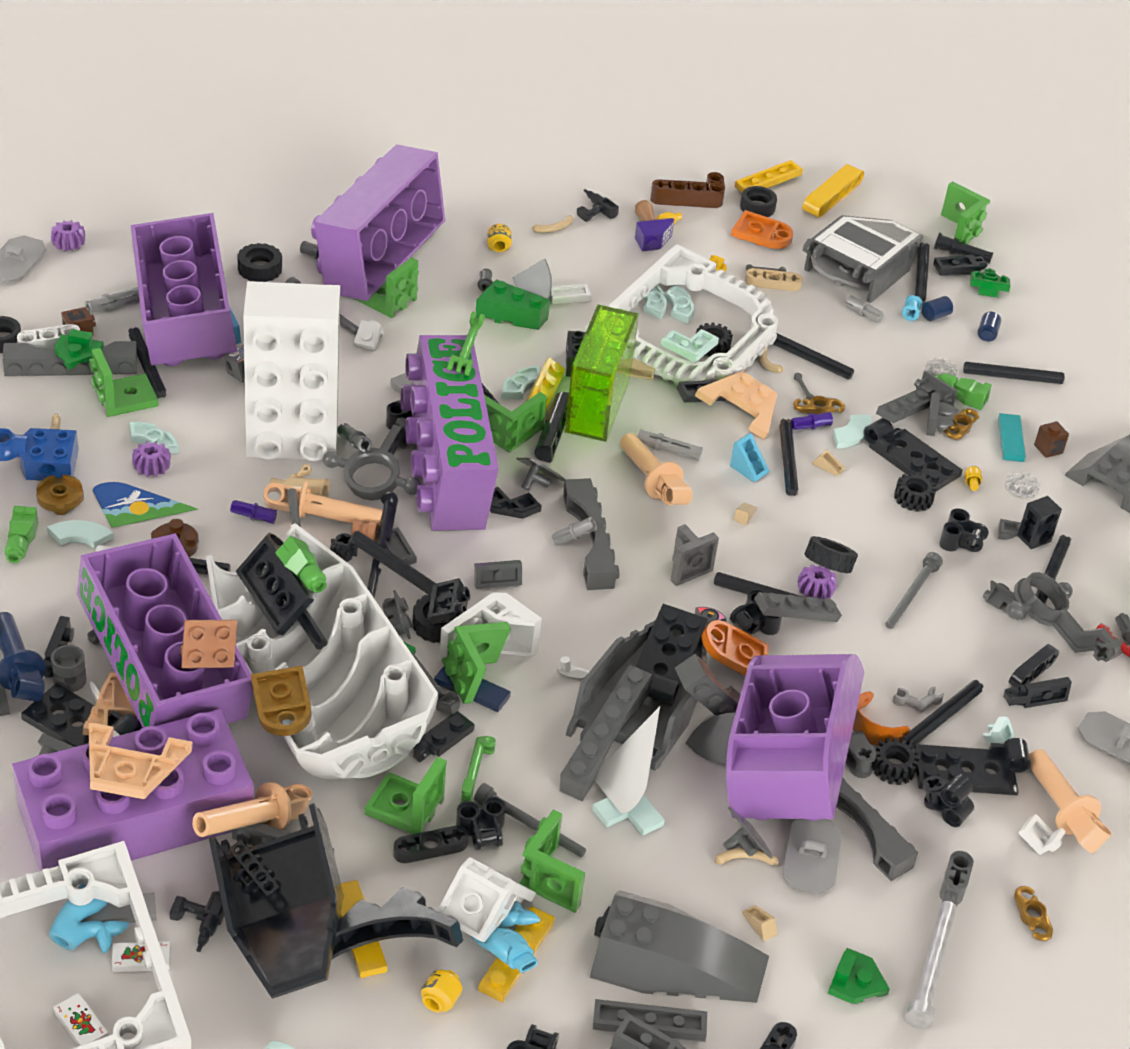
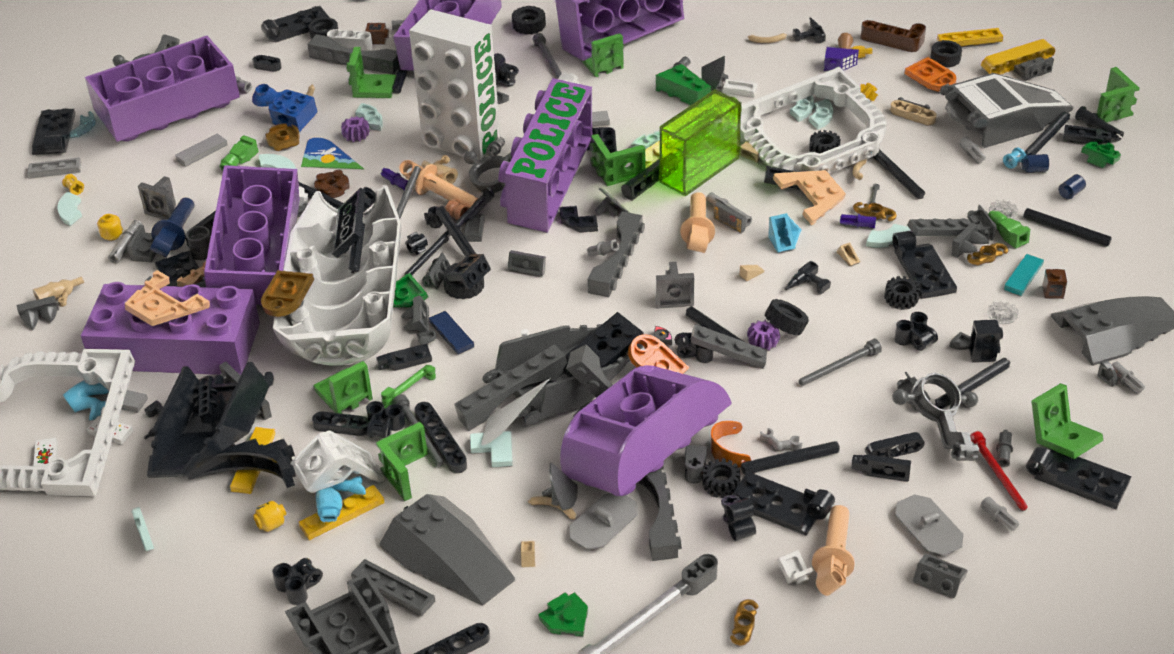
camera: 35 degrees right, 0 degrees up
green plate [54,329,104,370] -> none
nougat hinge [180,620,237,668] -> none
light nougat piece [193,782,313,837] -> none
bright green piece [275,536,327,593] -> none
white bracket [439,592,542,664] -> none
bright green bracket [441,622,511,704] -> none
bright green hinge [447,312,485,376] -> none
yellow head [486,223,512,252] -> none
light aqua tile [661,329,719,363] -> none
black axle [779,418,799,496] -> none
yellow cylinder [965,466,983,491] -> none
light aqua tile [983,717,1015,744] -> none
none -> black beam [414,402,467,473]
none -> dark grey tile [714,202,746,233]
none -> black piece [784,261,831,294]
none -> dark grey bracket [1014,57,1054,81]

